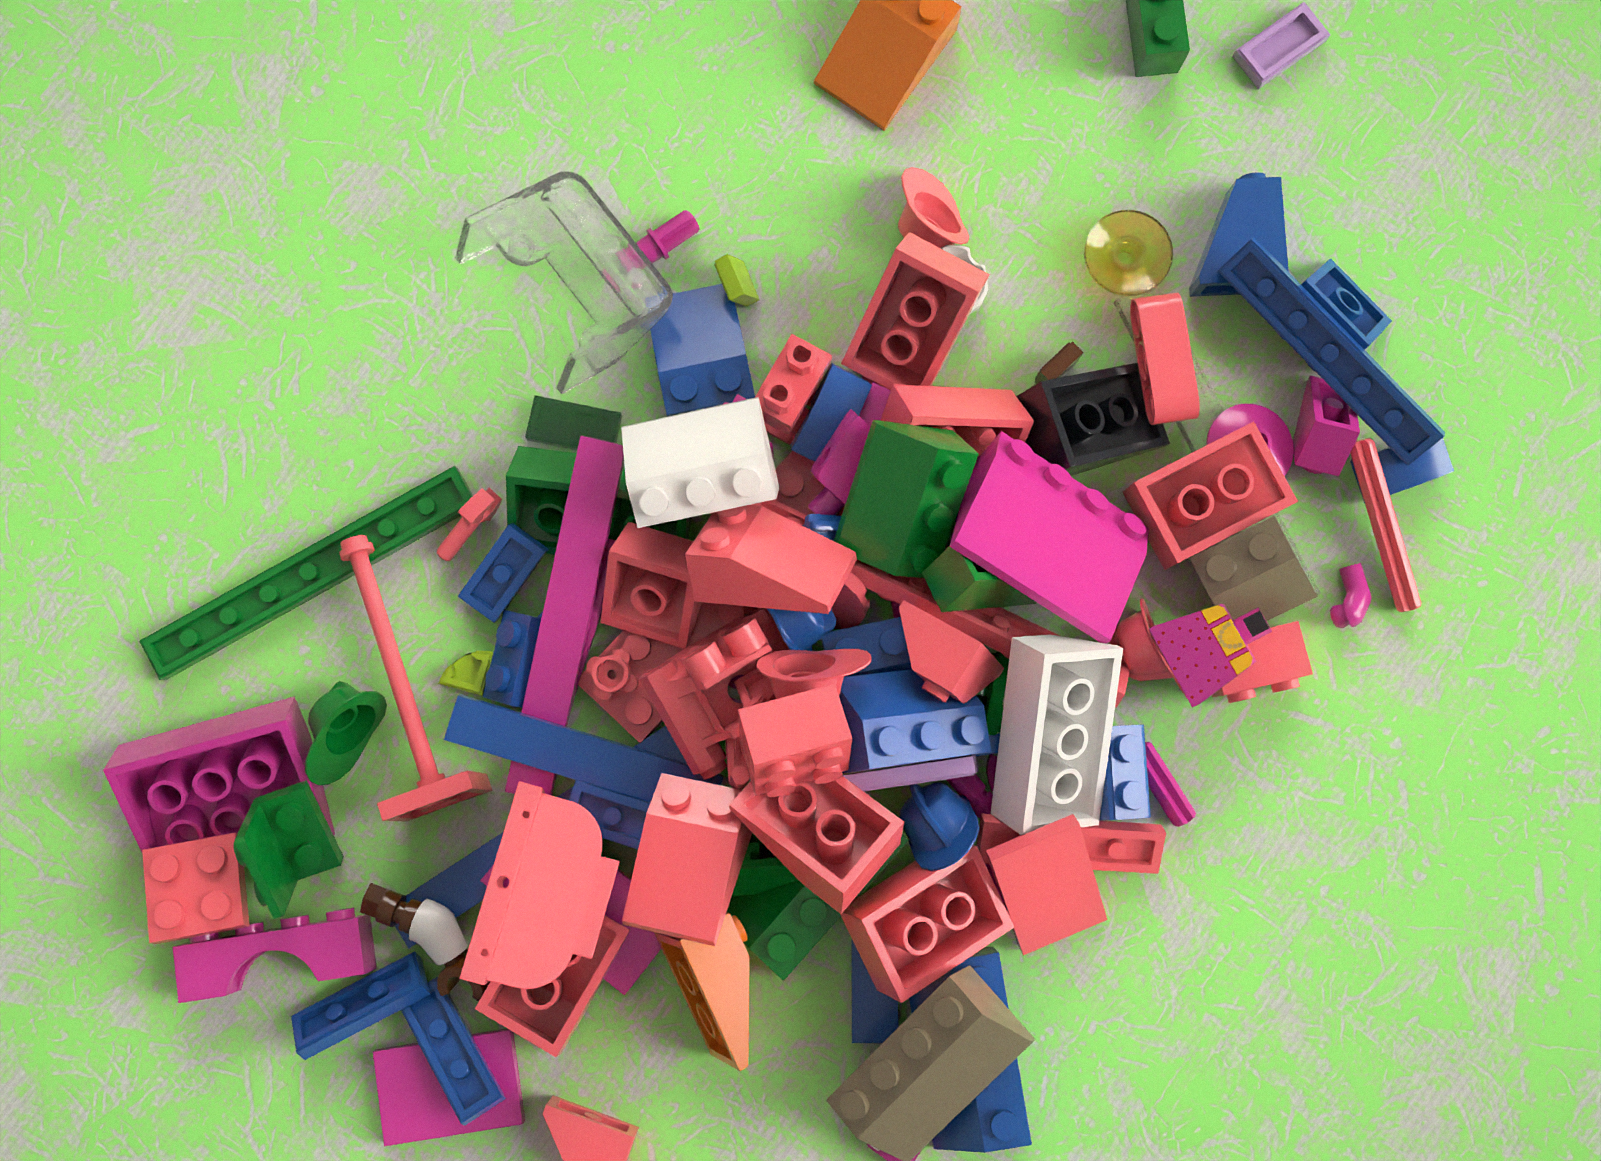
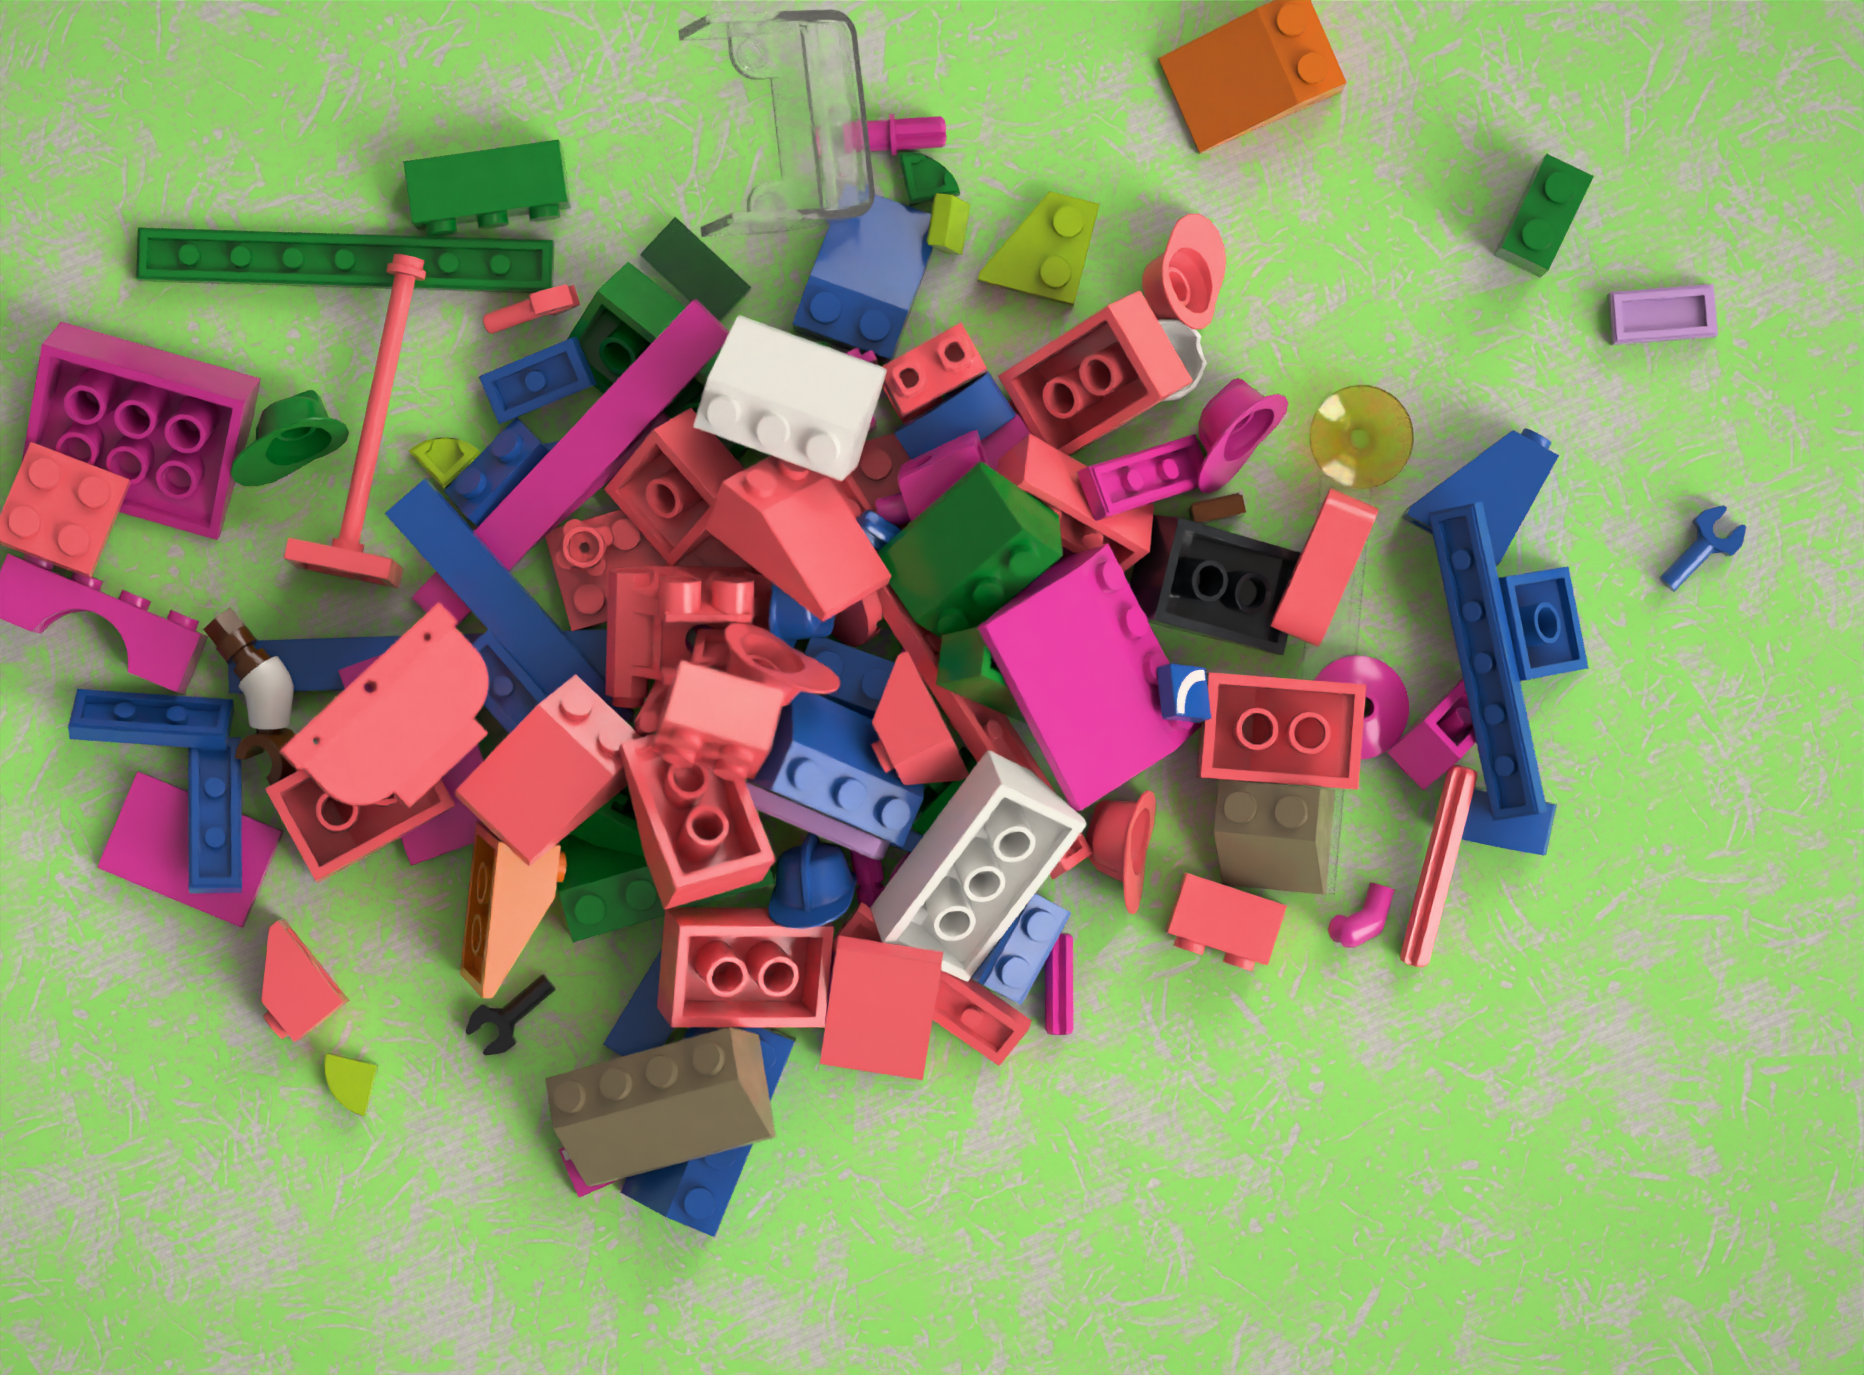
camera: 25 degrees right, 5 degrees up
green bracket [234,780,344,919] -> none
dark pink torso [1149,604,1272,708] -> none
none -> green brick [403,139,571,236]
none -> black bar [466,974,556,1056]
none -> green tile [898,152,960,206]
none -> lime wing [977,191,1100,306]
none -> dark pink tile [1077,434,1204,521]
none -> blue tile [1157,663,1211,723]
none -> dark pink piece [1197,378,1288,494]
none -> blue bar [1659,505,1746,592]

